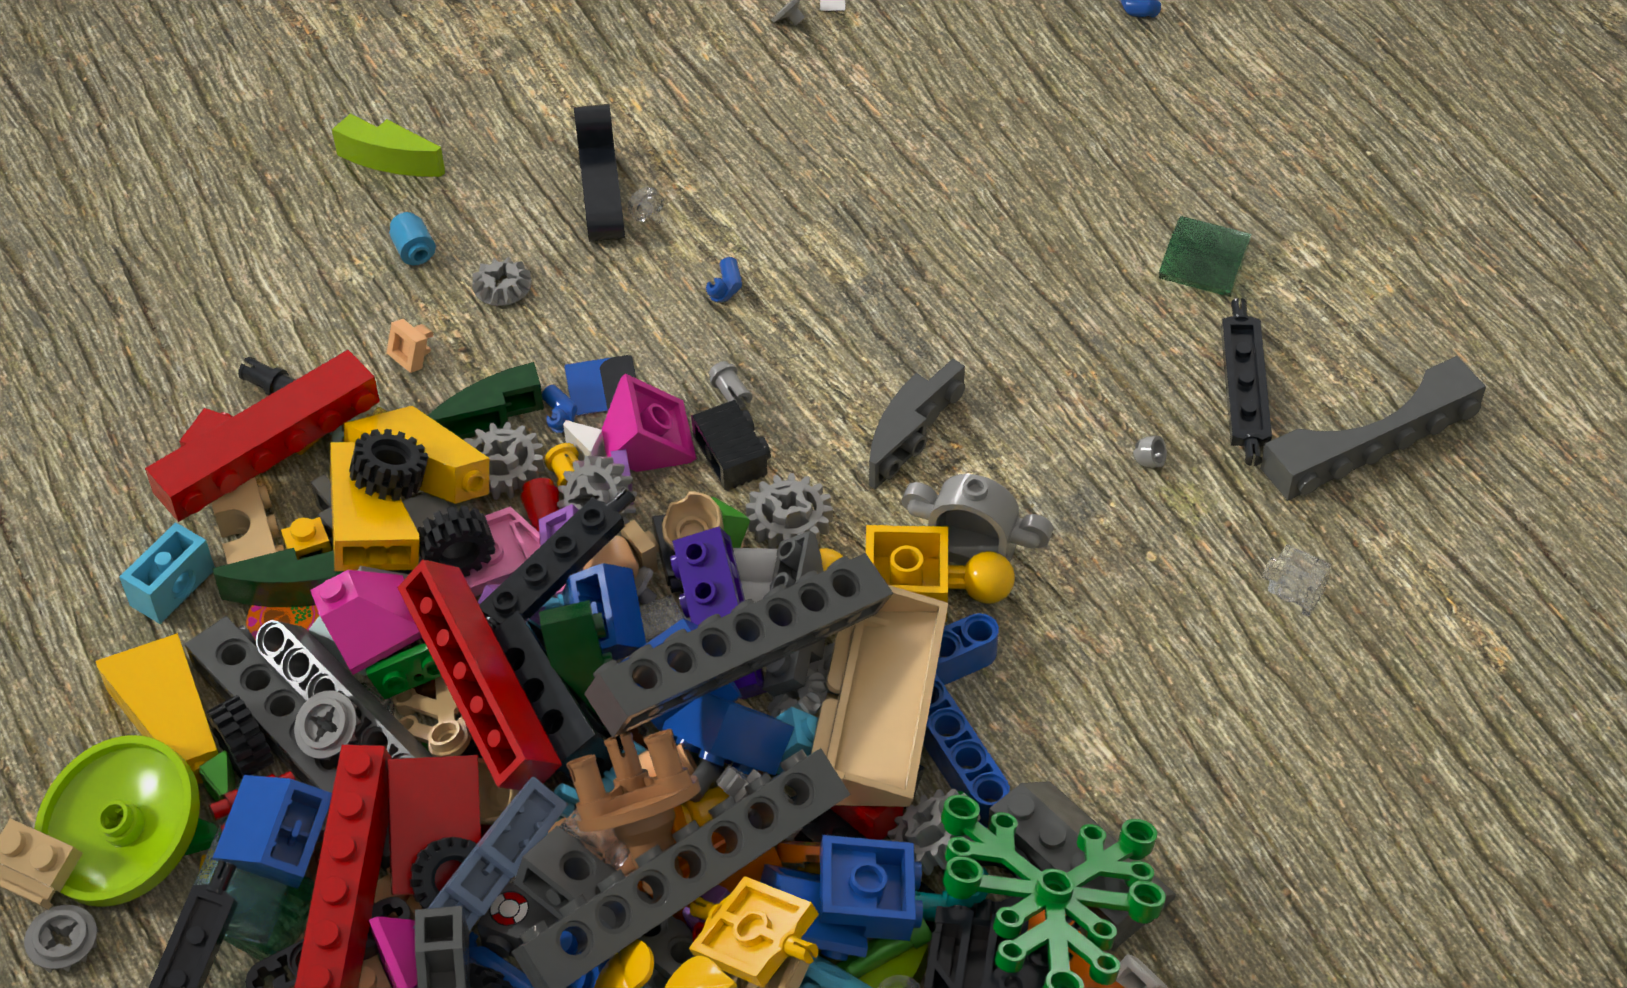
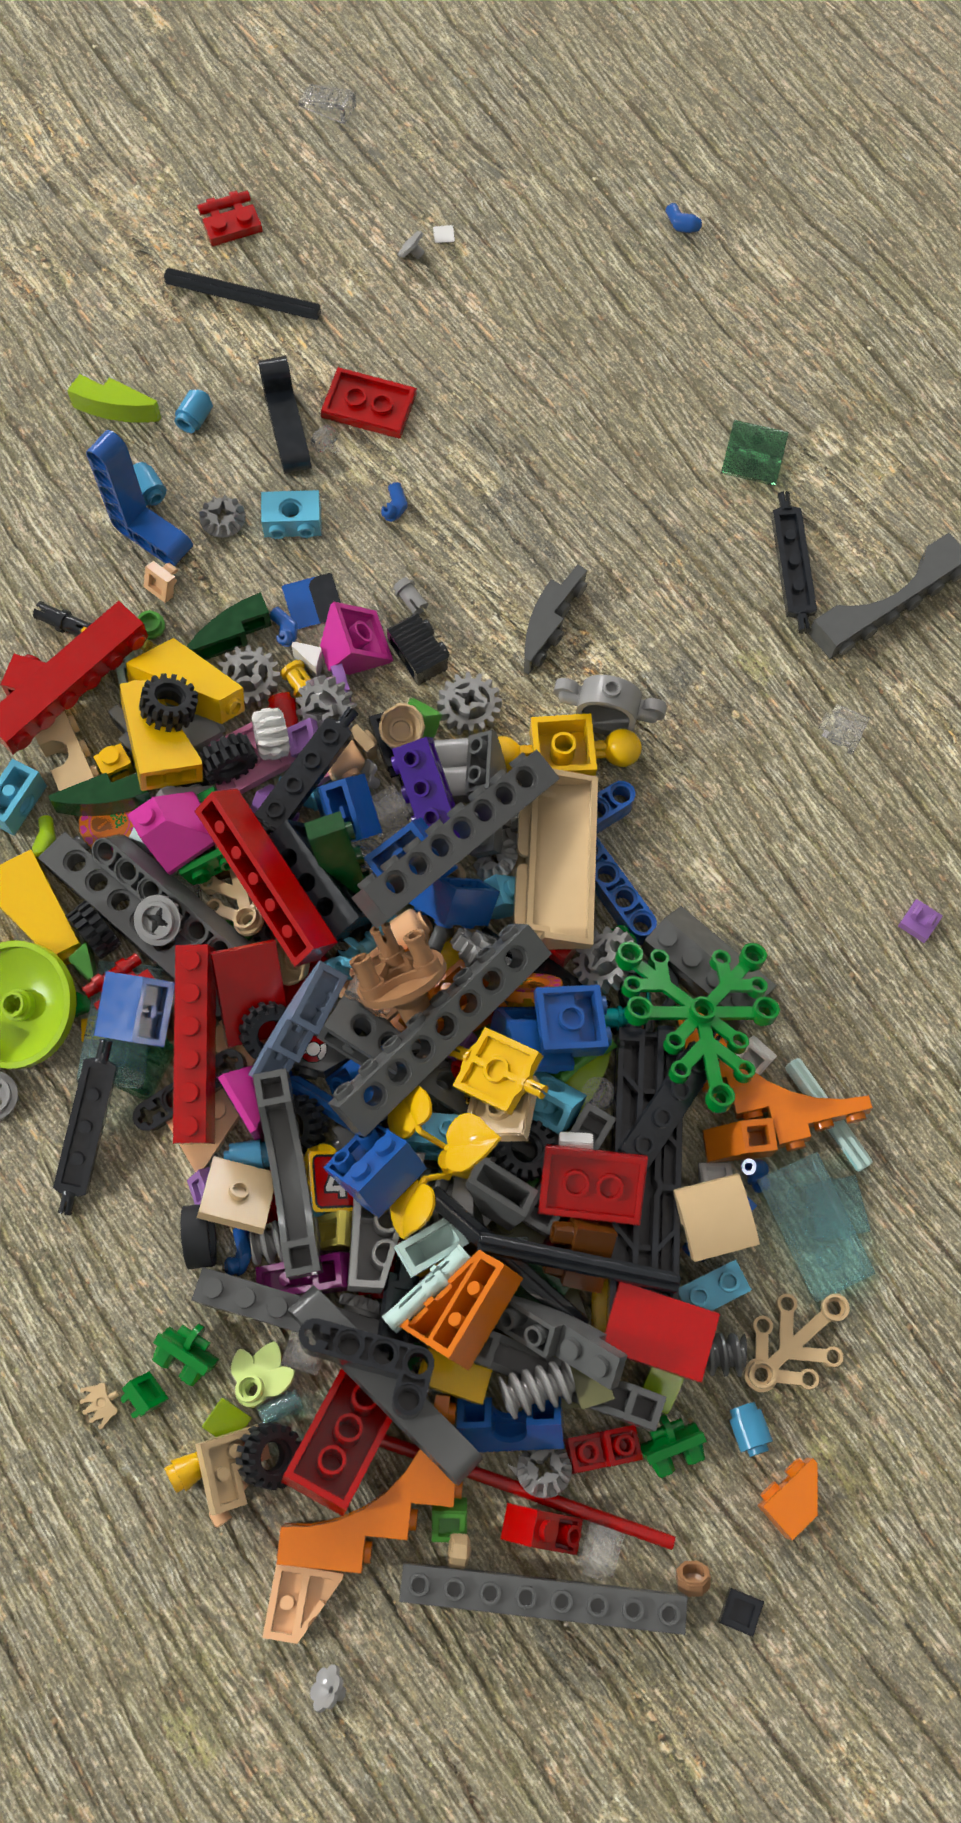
camera: 10 degrees left, 20 degrees up
light grey hinge [1133,436,1167,468] -> none
none -> lime arm [32,815,56,861]
none -> blue beam [86,430,193,566]
none -> bright green plate [138,610,165,640]
none -> black axle [164,268,321,320]
none -> dark azure brick [174,389,213,433]
none -> white gear [252,708,290,760]
none -> medium azure brick [261,490,322,539]
none -> red tile [320,367,417,439]
none -> medium lavender tile [898,899,943,943]

